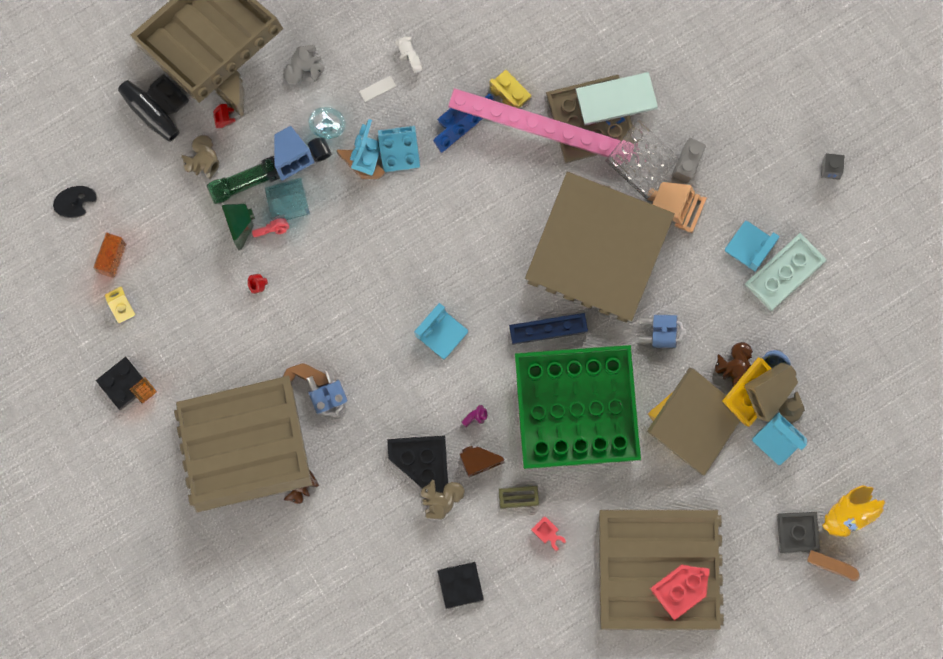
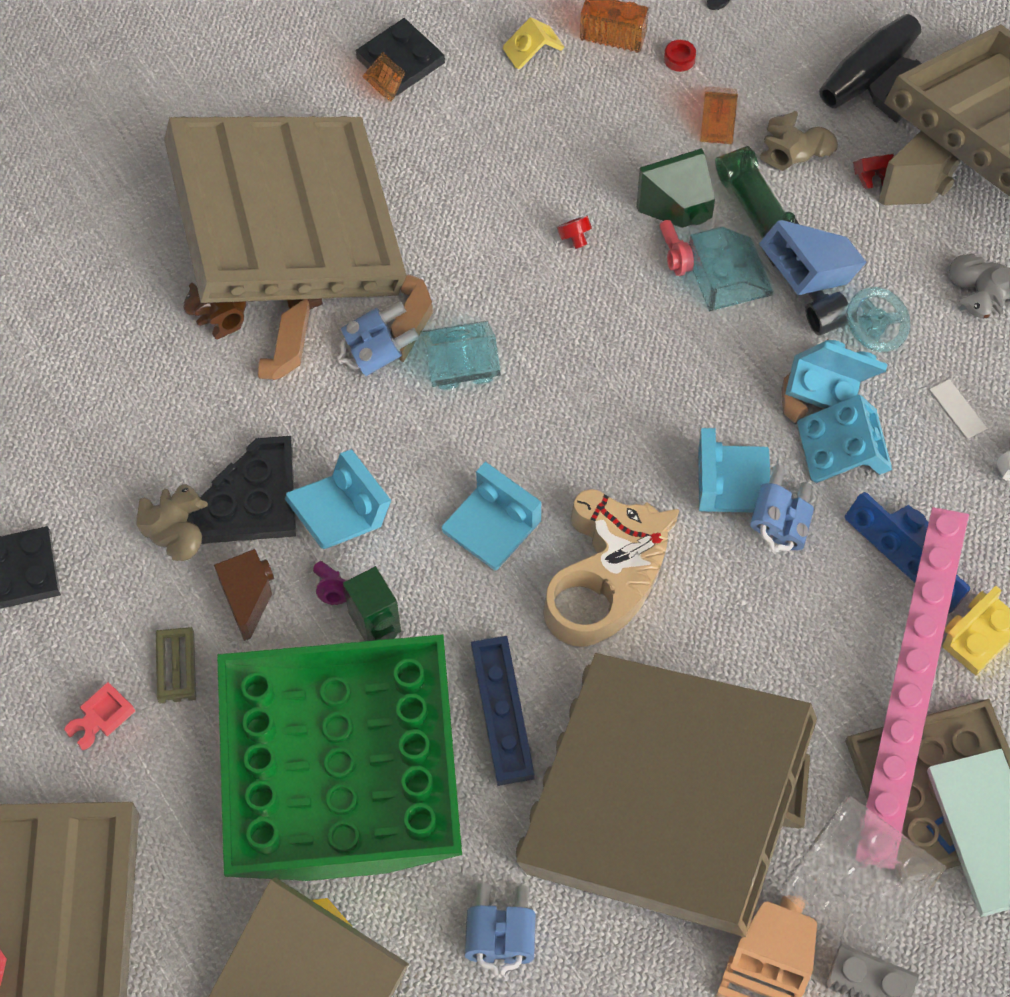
camera: 85 degrees right, 15 degrees down
none -> medium nougat piece [258,299,310,380]
none -> medium azure bracket [285,449,391,549]
none -> dark green brick [343,566,401,641]
none -> clear light blue slope [420,321,501,390]
none -> tan animal [543,489,679,647]
none -> red tile [664,40,696,72]
none -> medium azure bracket [698,428,770,513]
none -> clear orange slope [700,86,738,144]
none -> medium blue piece [750,466,814,554]

